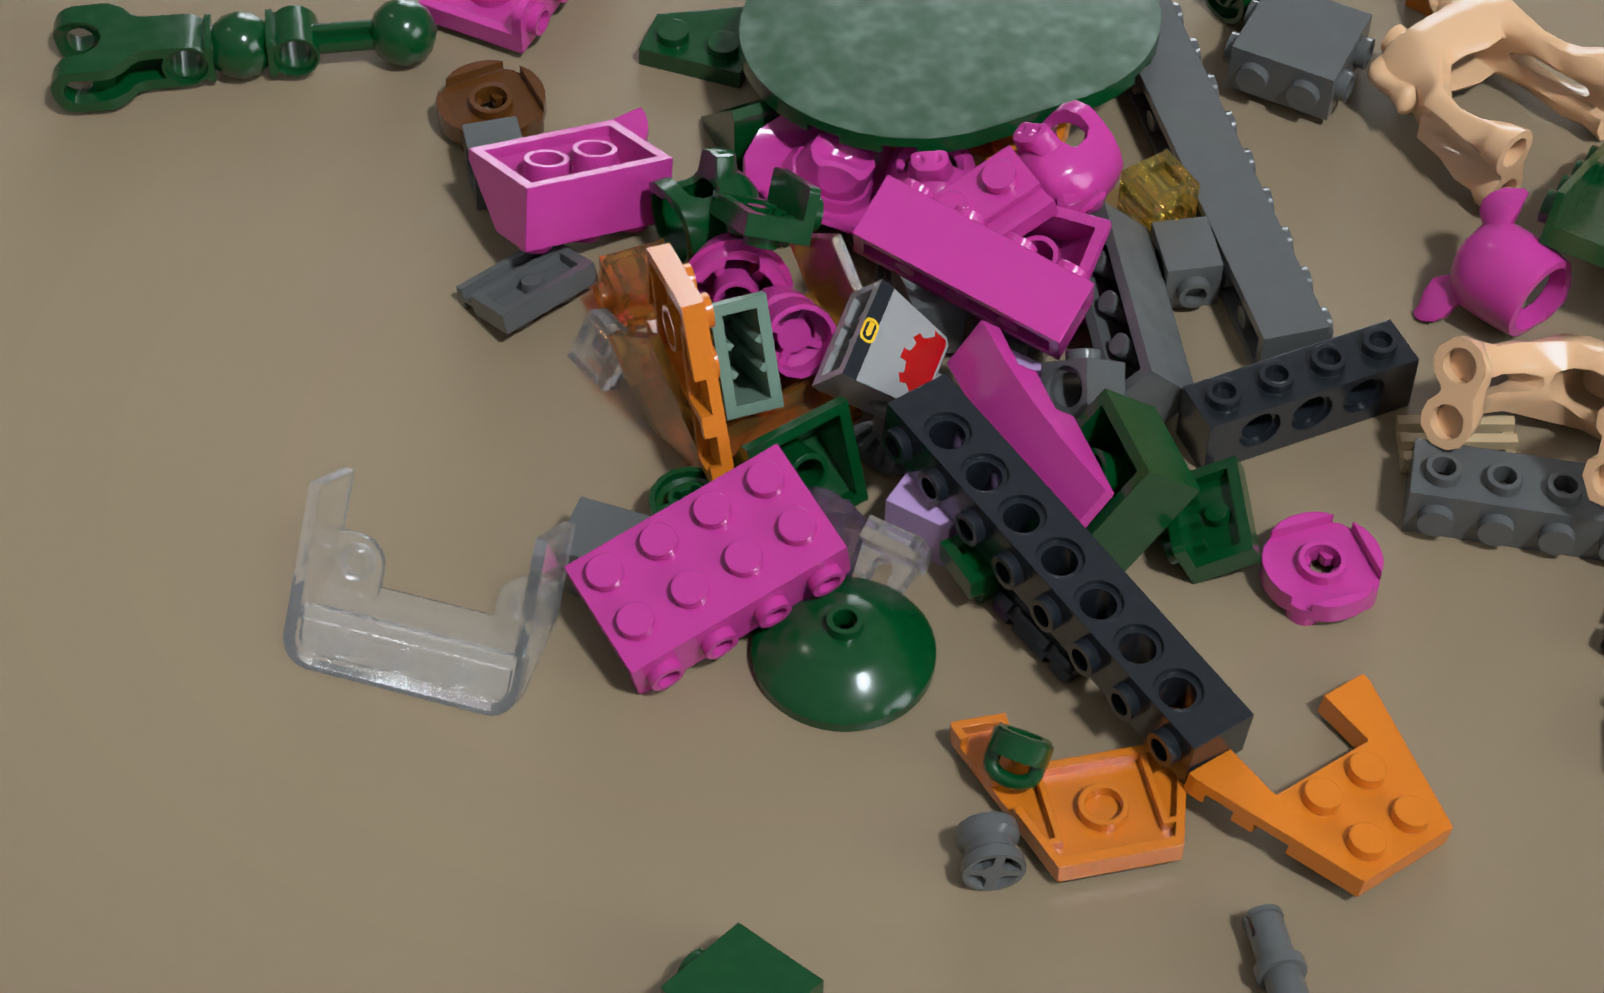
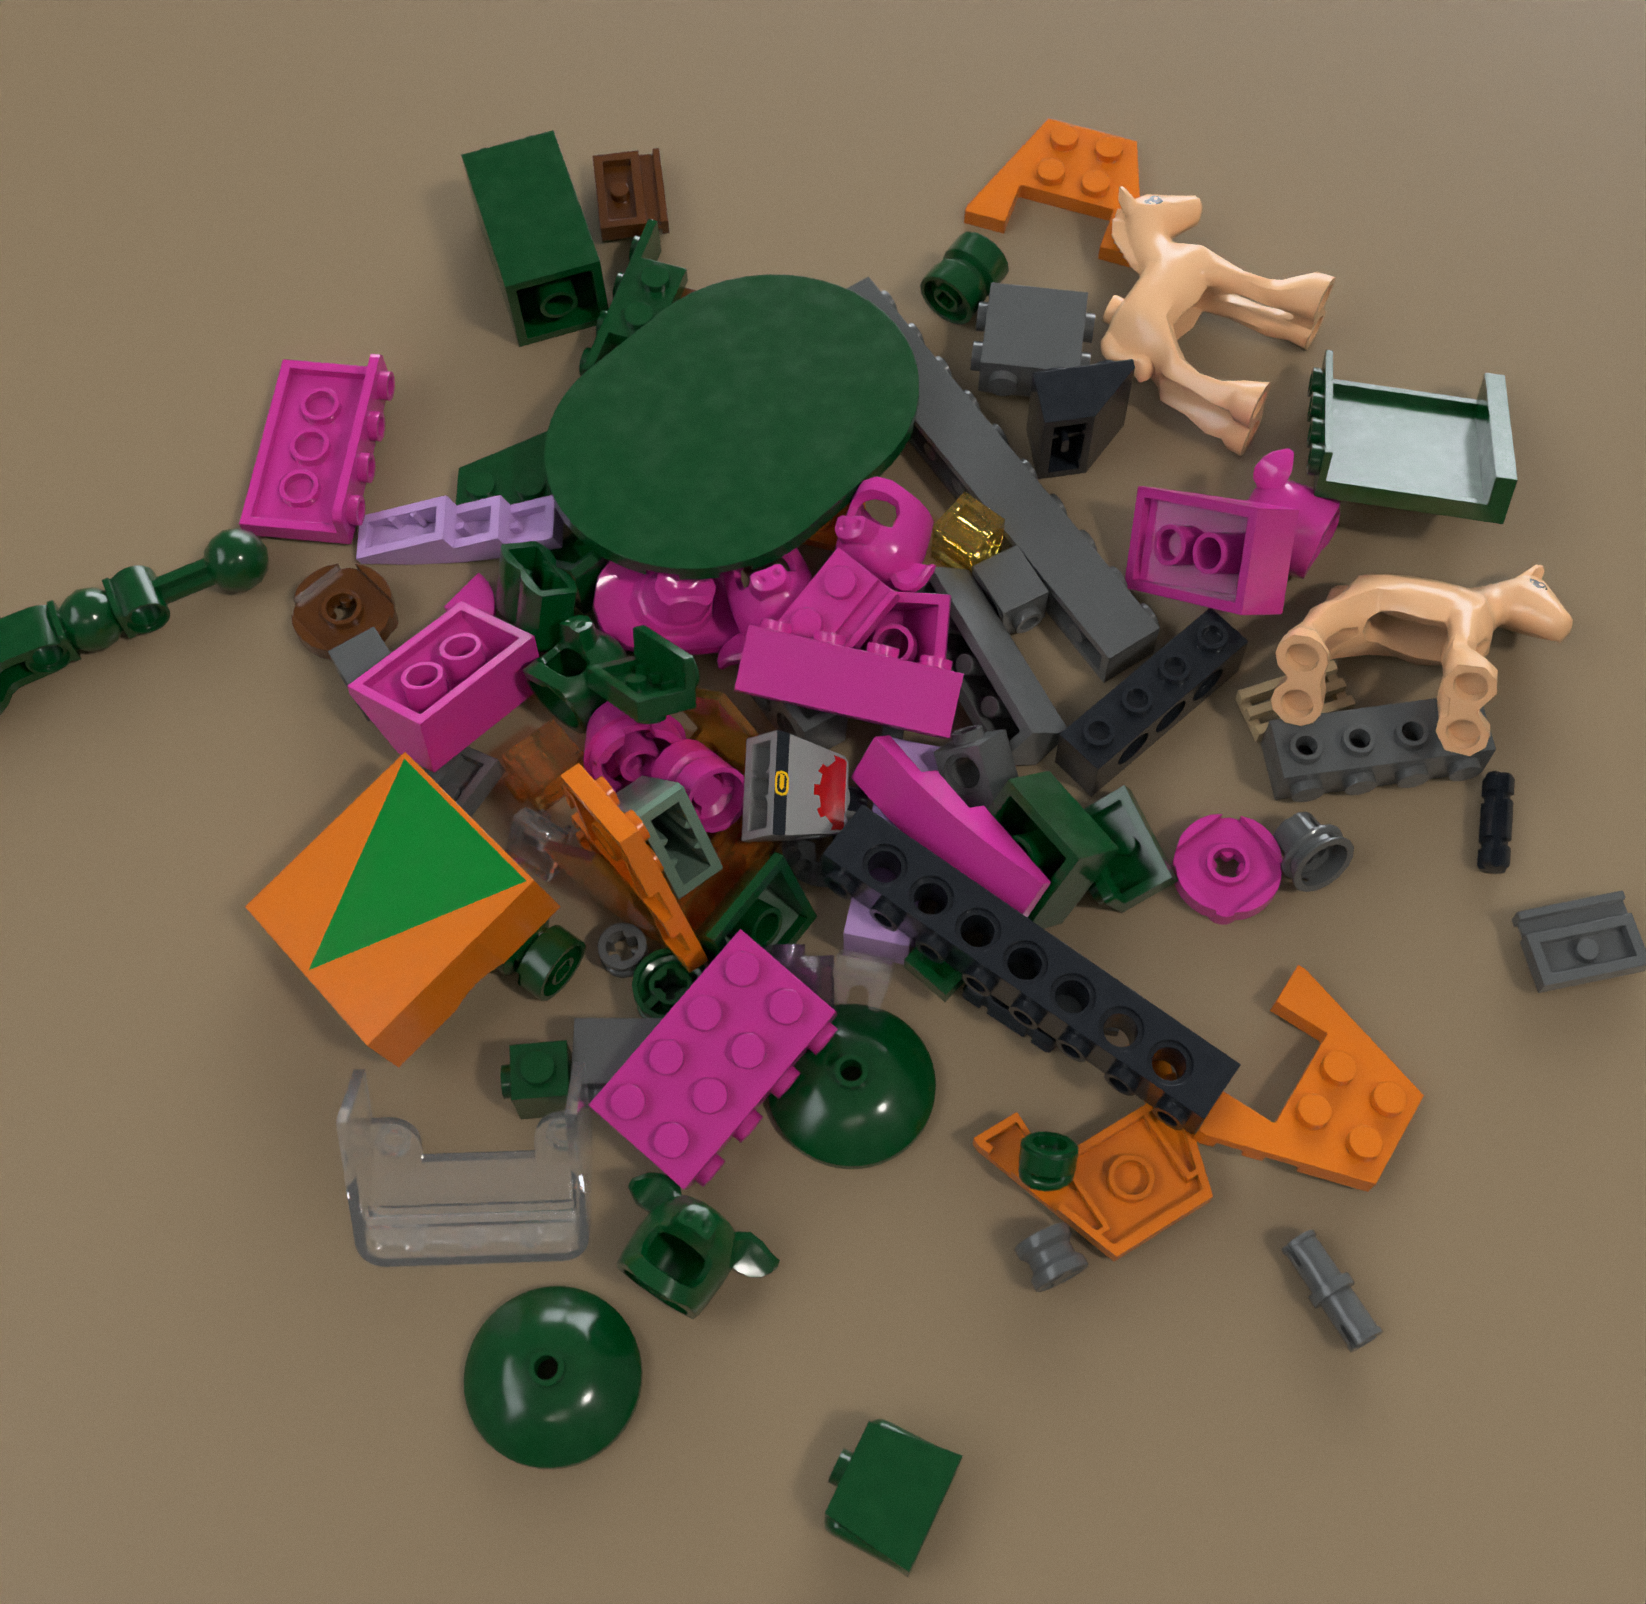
camera: 15 degrees left, 15 degrees up
none -> orange tile [245,752,561,1068]
none -> lavender slope [356,495,564,565]
none -> dark green dish [464,1286,643,1470]
none -> dark green brick [495,541,577,652]
none -> dark green wheel [496,919,586,1001]
none -> dark green brick [500,1040,577,1119]
none -> dark grey bush [597,923,649,978]
none -> dark green piece [616,1172,780,1319]
none -> black slope [1026,359,1135,479]
none -> dark pink slope [1125,486,1299,615]
none -> dark grey piece [1273,812,1354,892]

